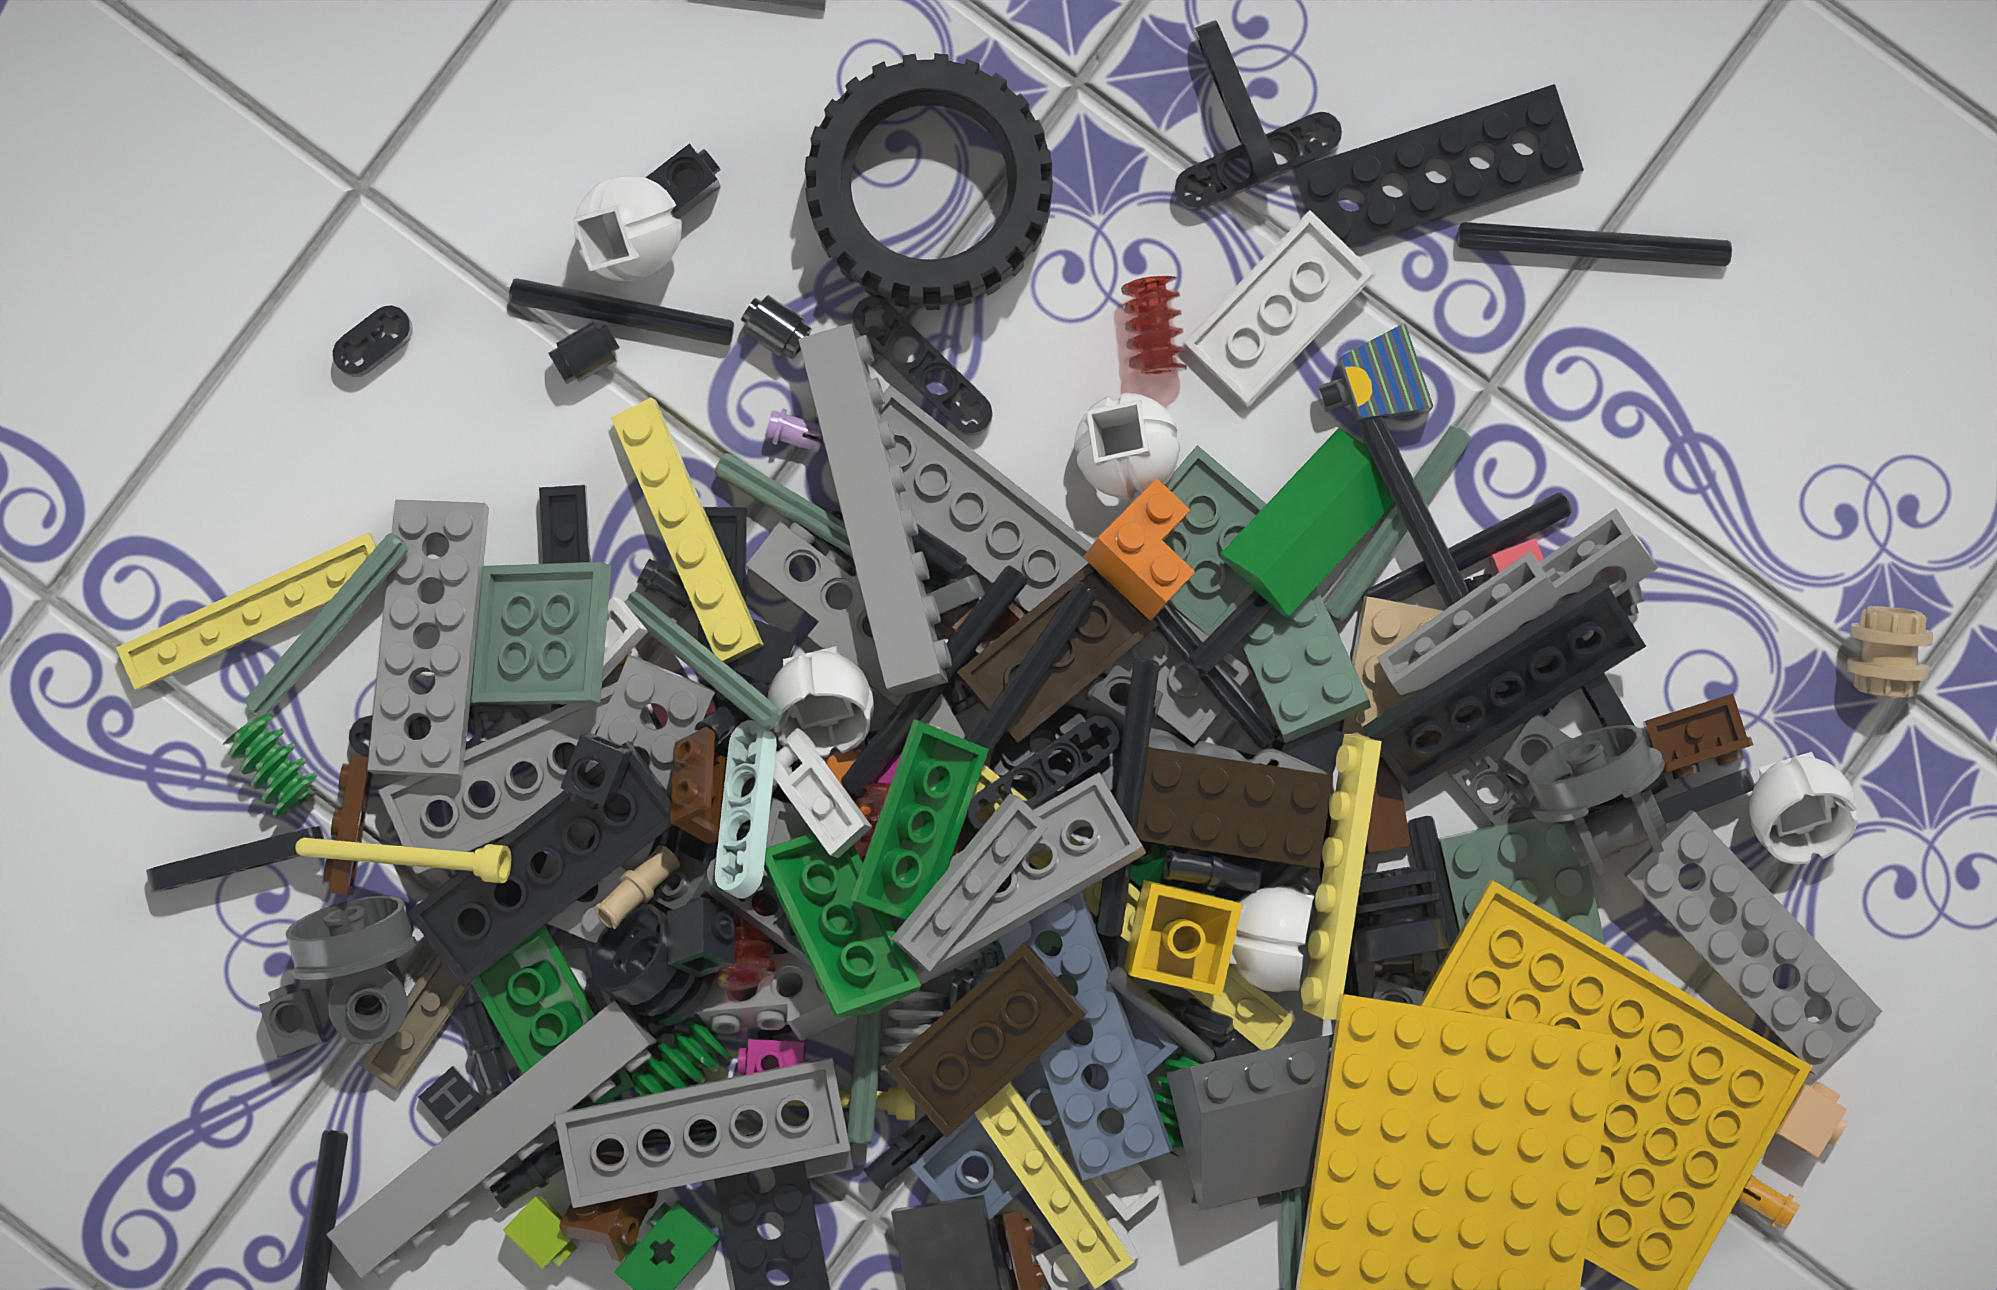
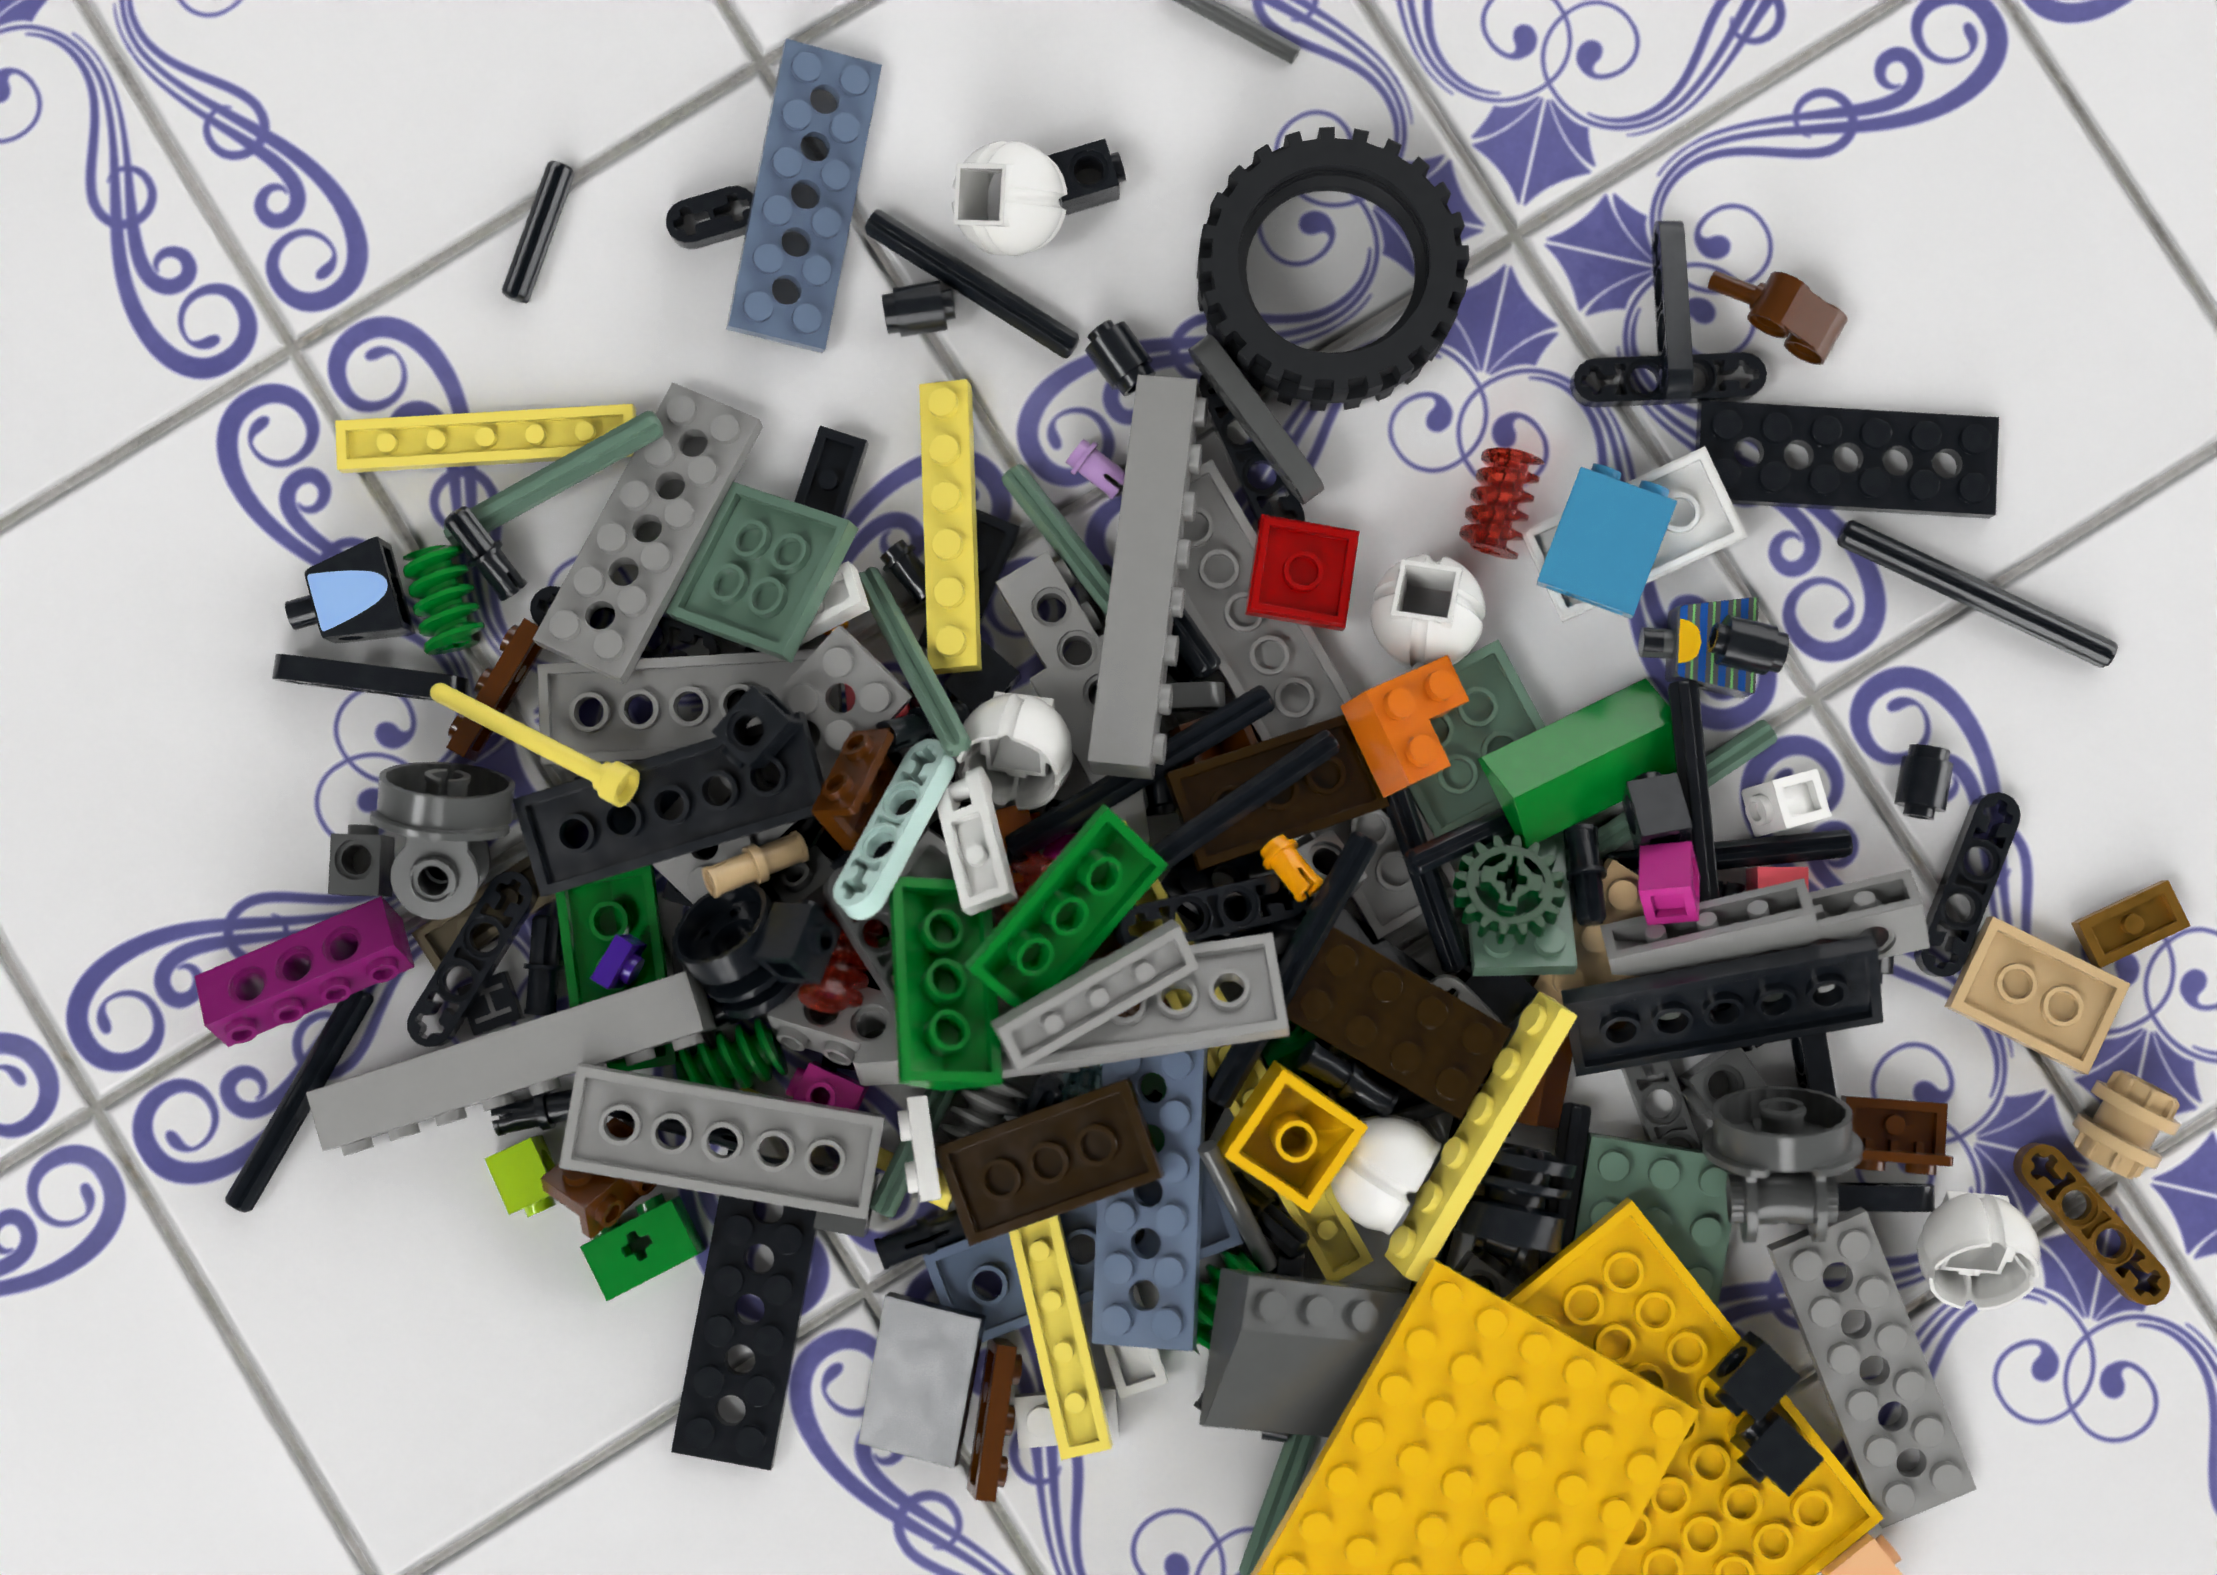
camera: 20 degrees right, 0 degrees up
none -> magenta brick [194,896,415,1047]
none -> black torso [285,536,415,643]
none -> black beam [407,871,538,1047]
none -> black axle [444,506,527,601]
none -> black axle [502,161,575,303]
none -> dark purple plate [590,934,647,989]
none -> sand blue plate [726,39,882,353]
none -> white plate [897,1095,941,1203]
none -> dark grey beam [1188,334,1325,504]
none -> red tile [1245,514,1360,631]
none -> light orange pin [1260,835,1323,902]
none -> dark green gear [1452,835,1566,945]
none -> dark azure brick [1537,463,1677,619]
none -> black axle [1565,824,1607,926]
none -> black brick [1622,772,1693,857]
none -> dark pink brick [1638,841,1700,925]
none -> reddish brown beam [1708,271,1848,365]
none -> black brick [1708,615,1789,675]
none -> black brick [1708,1330,1802,1423]
none -> black brick [1730,1409,1824,1497]
none -> white bracket [1741,769,1832,837]
none -> black brick [1894,744,1954,820]
none -> black beam [1914,792,2021,977]
none -> tan plate [1944,916,2130,1075]
none -> pearl gold beam [2013,1143,2171,1306]
none -> pearl gold plate [2071,880,2191,968]

